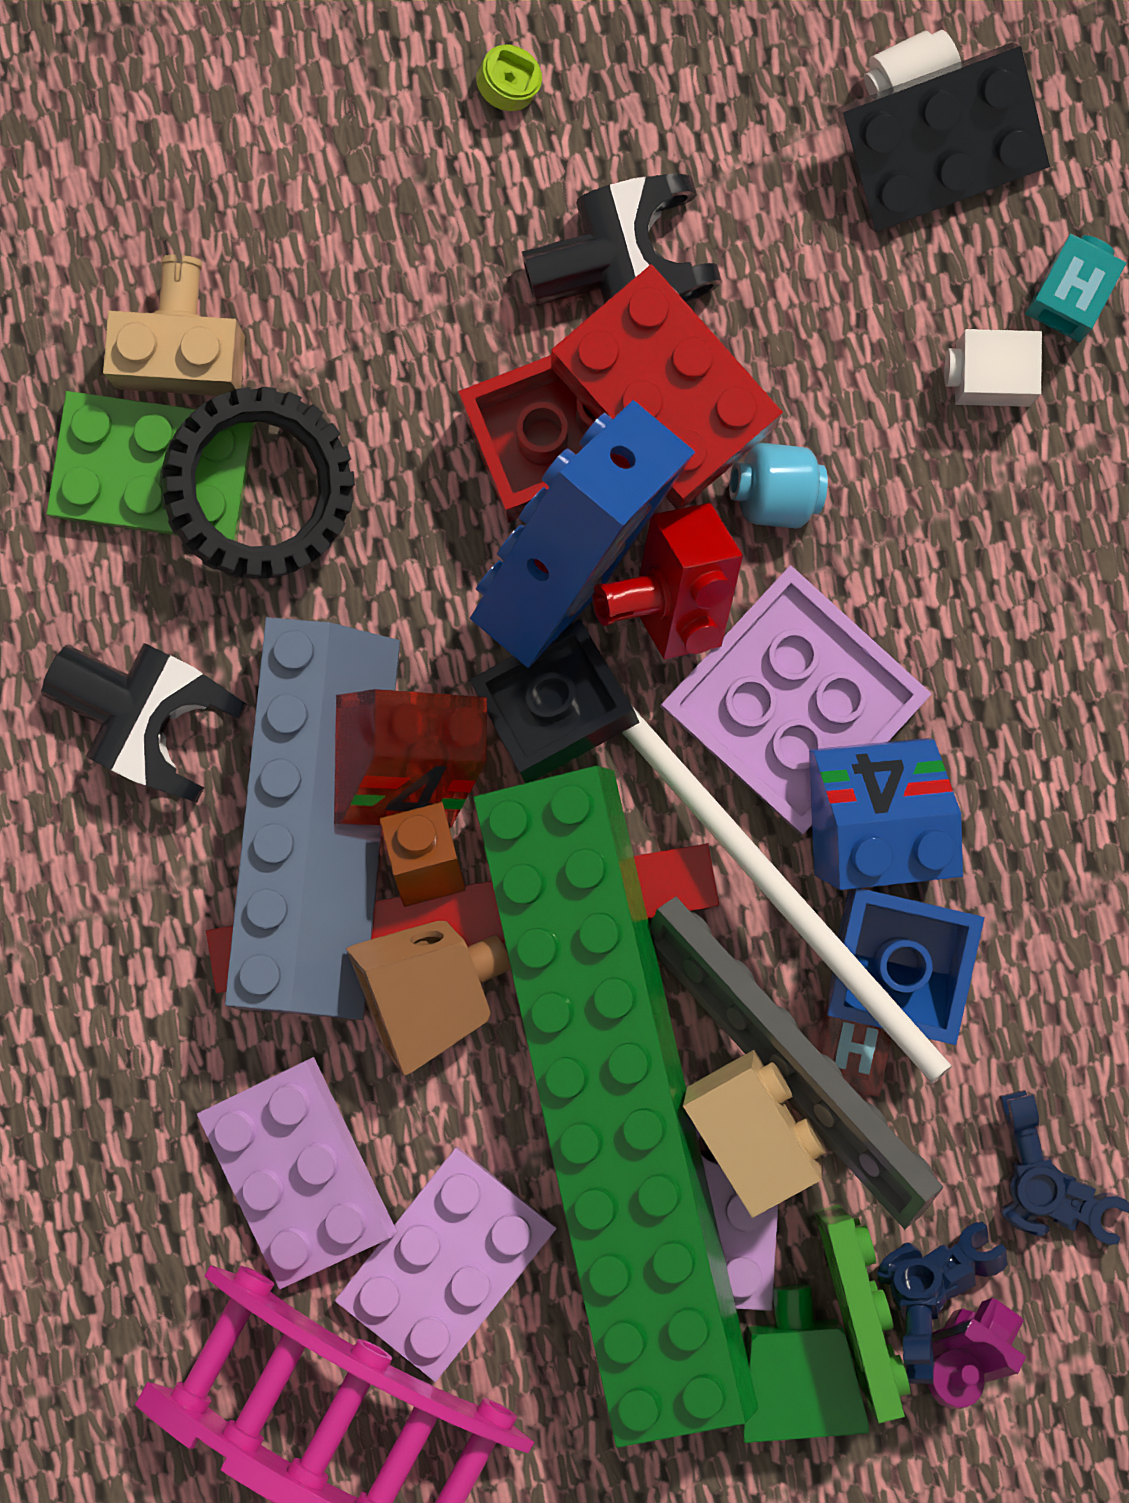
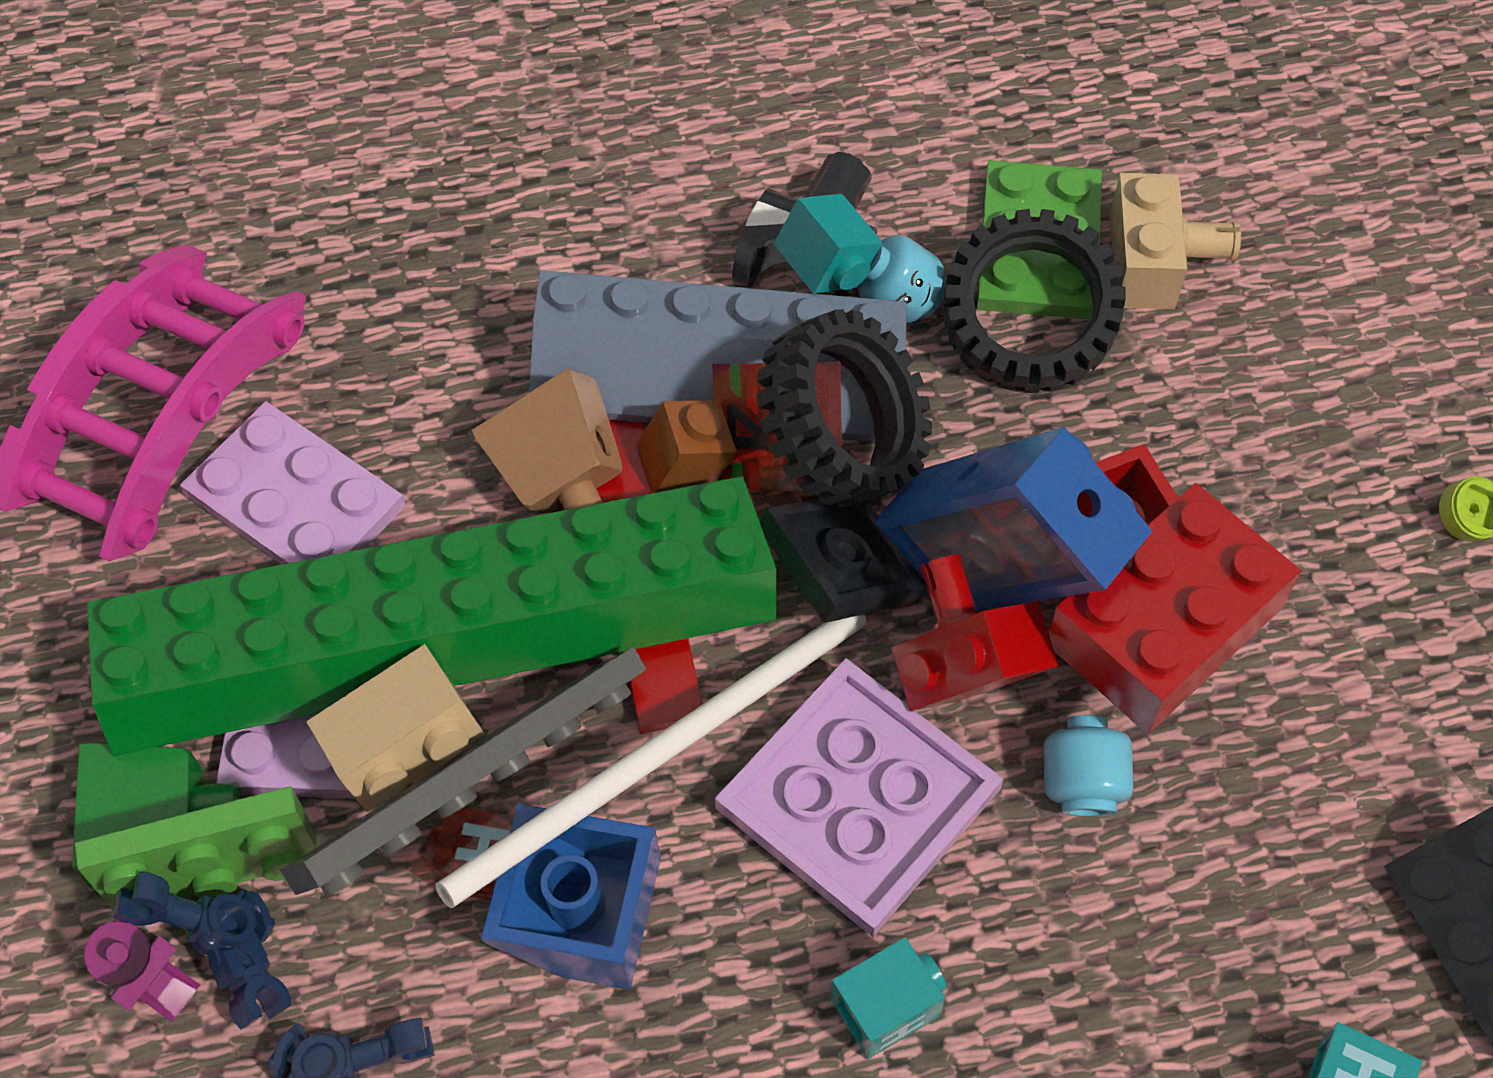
camera: 90 degrees right, 25 degrees down
lavender plate [197,1057,397,1290] -> none
black connector [522,174,722,306] -> none
blue slope [809,738,963,890] -> none
white brick [944,329,1042,407] -> none
none -> black tyre [756,309,932,507]
none -> teal brick [773,194,883,294]
none -> teal brick [830,937,947,1060]
none -> medium azure head [857,235,946,323]

